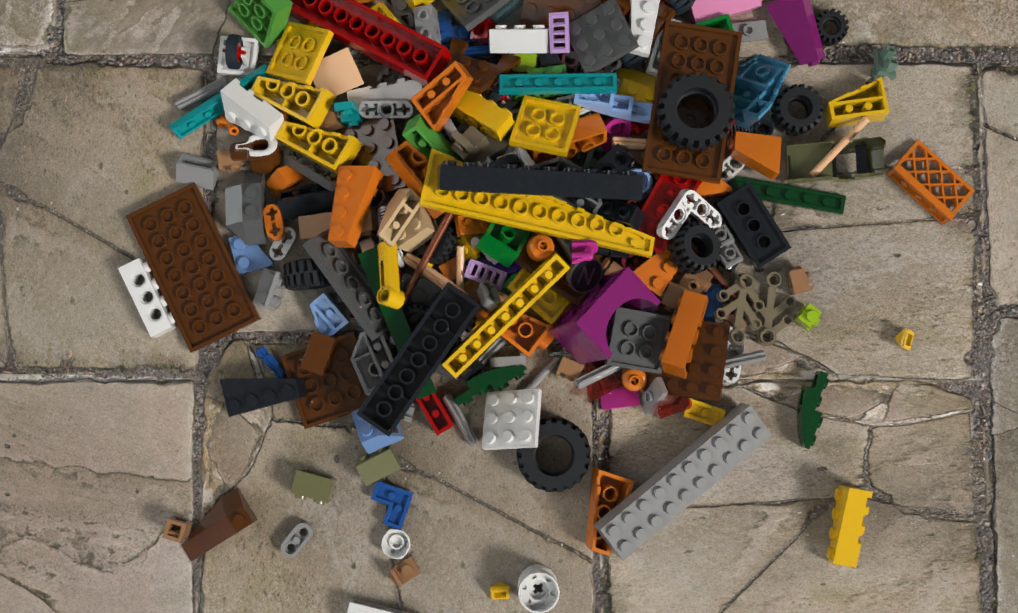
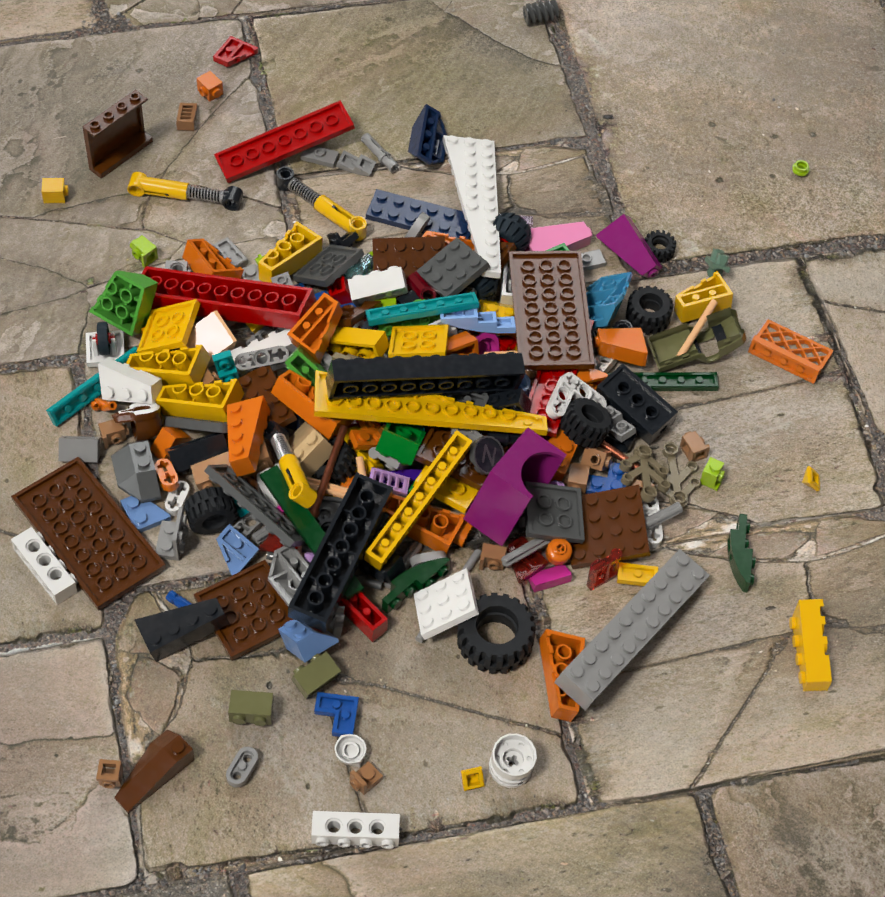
camera: 20 degrees left, 30 degrees down
light grey axle [175,77,228,110] -> none
reddish brown brick [299,331,338,376] -> none
tan slope [377,188,421,247] -> none
light grey axle [442,393,478,446] -> none
light grey beam [477,280,500,310] -> none
orange head [527,234,554,262] -> none
lavender slope [549,12,570,54] -> none
dark pink piece [572,240,598,264] -> none
light grey plate [640,377,668,416] -> none
black tyre [656,72,735,152] -> none
orange wedge [659,290,708,379] -> none

